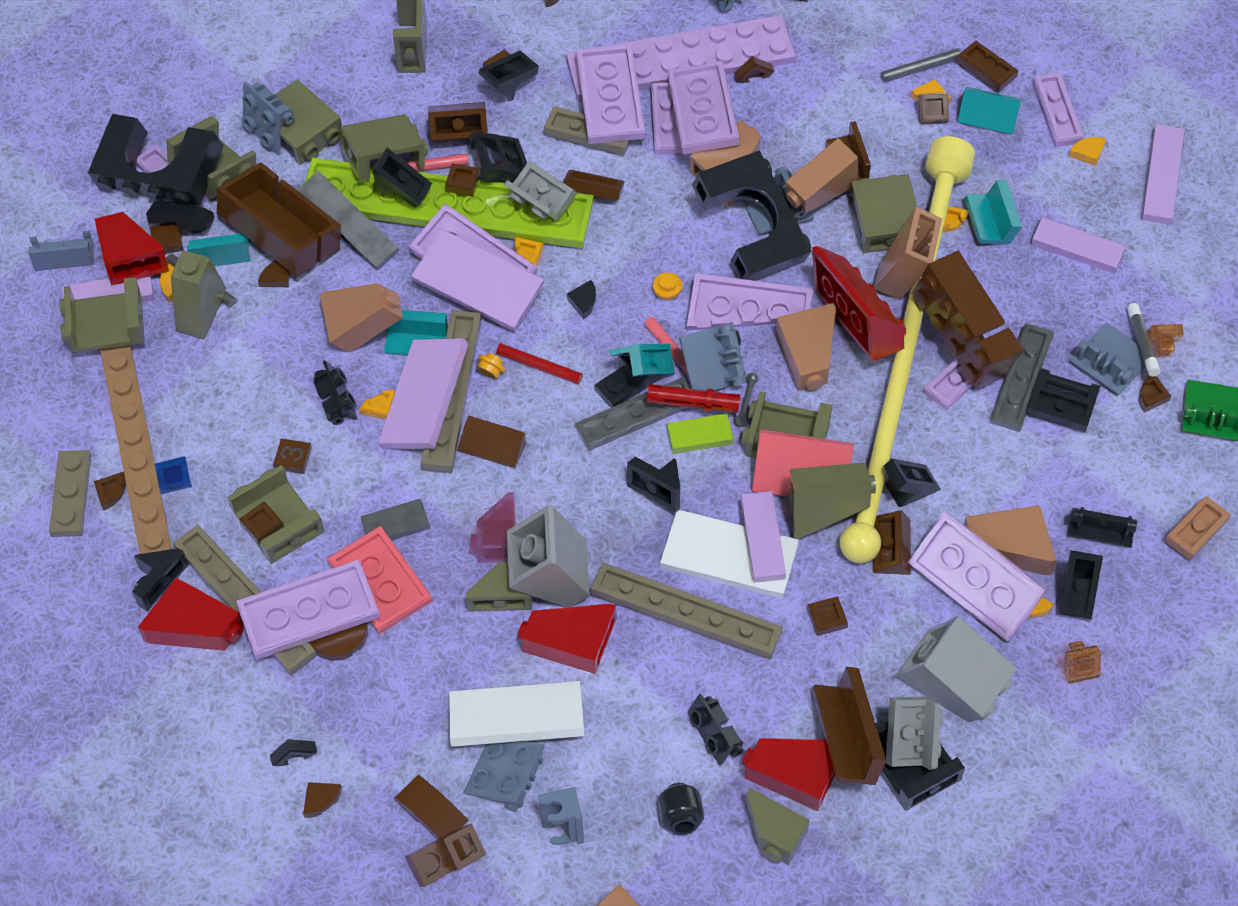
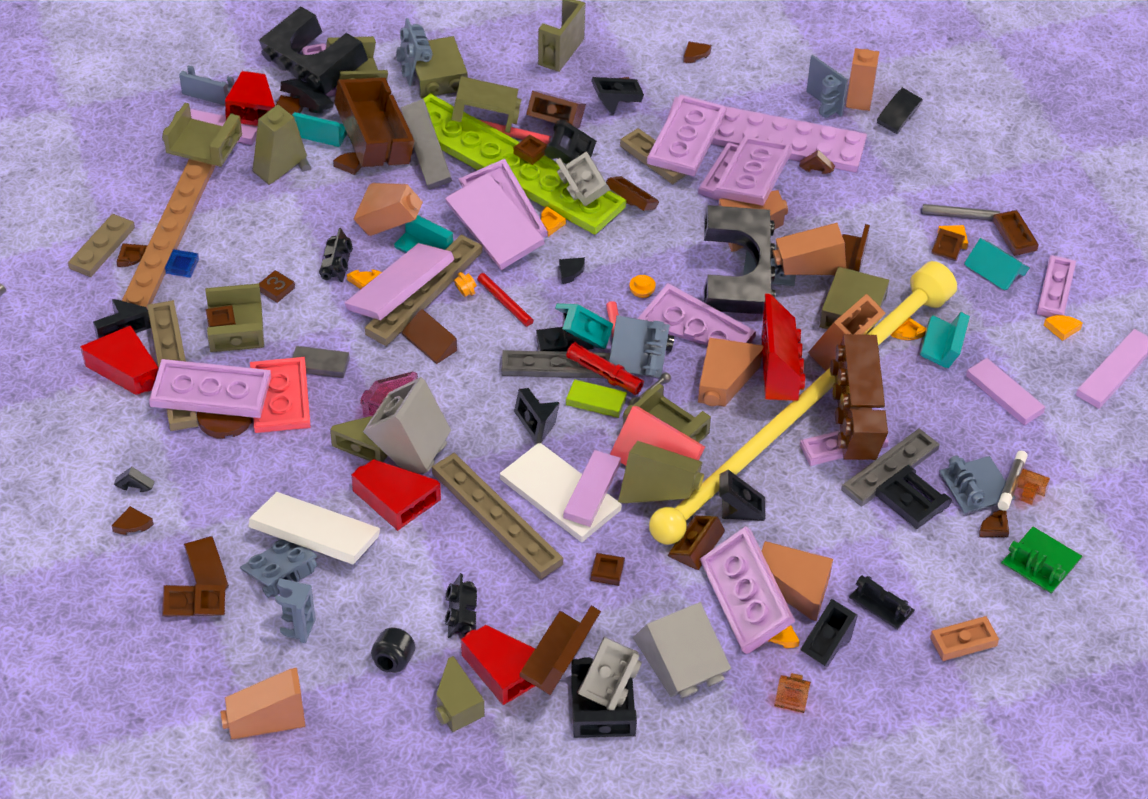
camera: 25 degrees right, 10 degrees down
black slope [372,147,433,208] -> none

